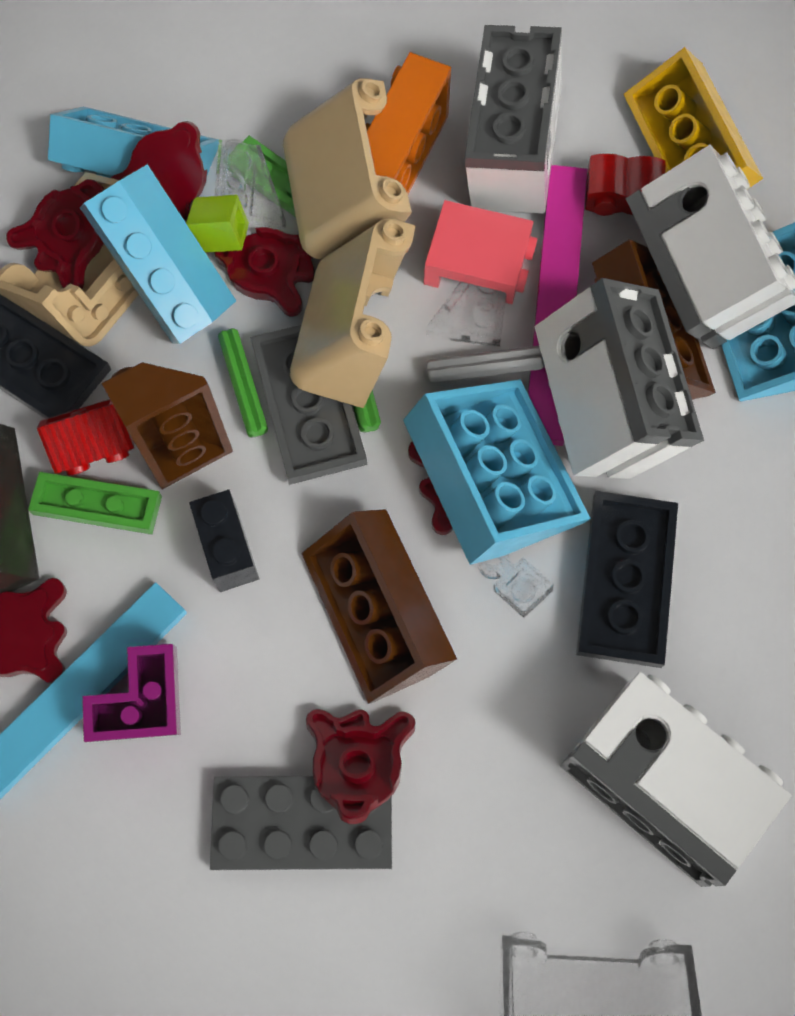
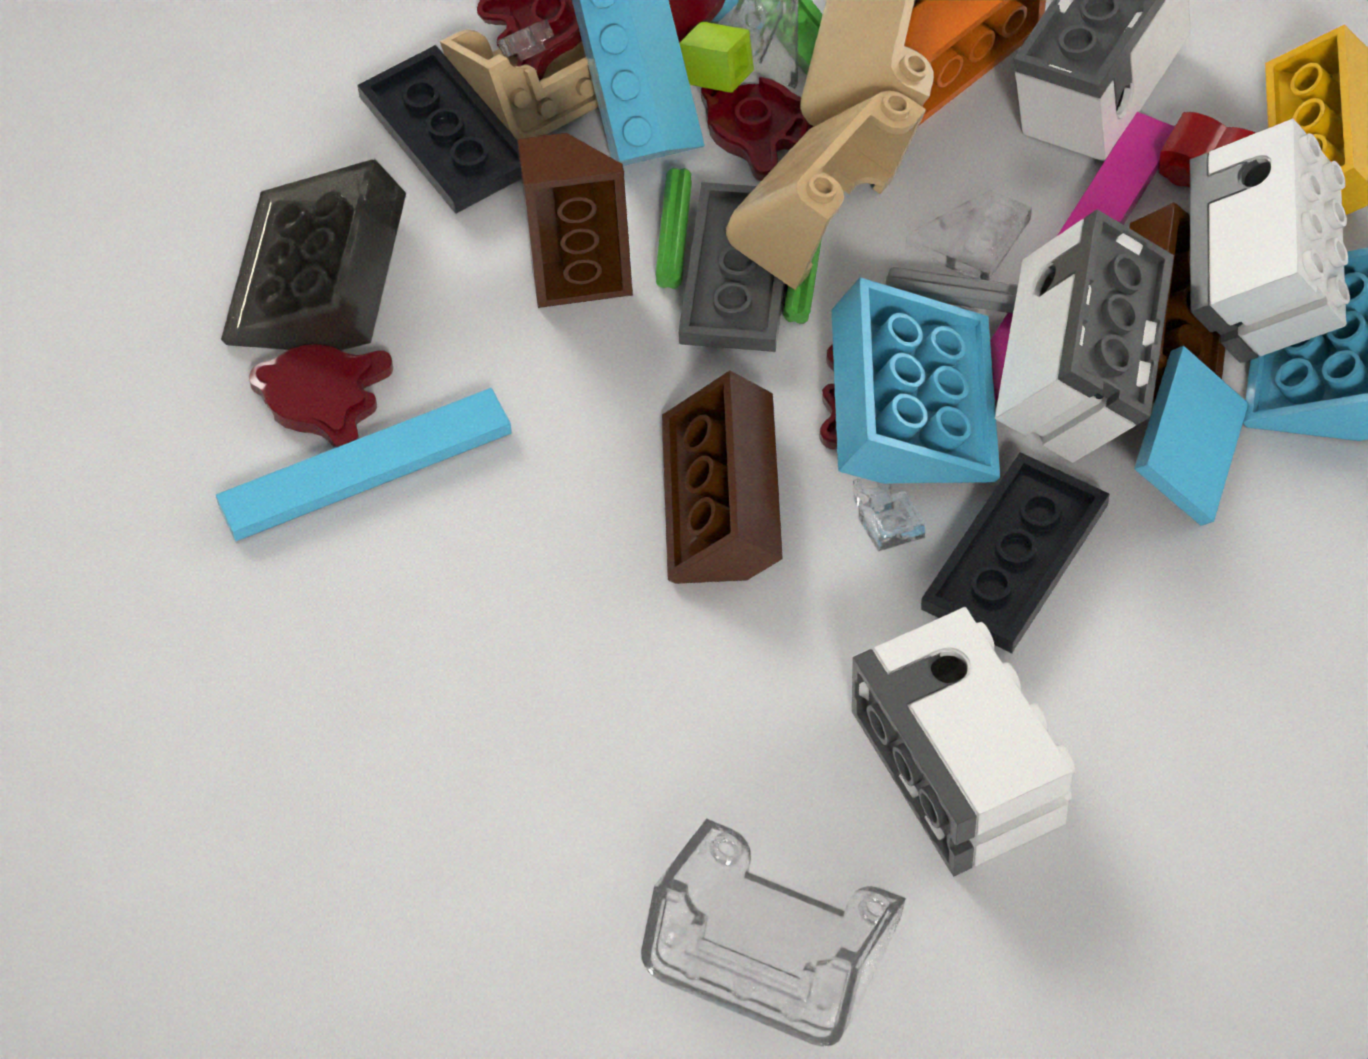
camera: 25 degrees right, 15 degrees down
bright green plate [28,472,162,535] -> none
red brick [37,399,135,476] -> none
magenta brick [82,644,181,742] -> none
black brick [189,489,260,592] -> none
dark grey plate [210,776,392,870] -> none
dark red tile [306,709,416,824] -> none
coral panel [424,200,538,304] -> none
none -> clear plate [497,19,554,61]
none -> medium azure tile [1134,346,1249,526]

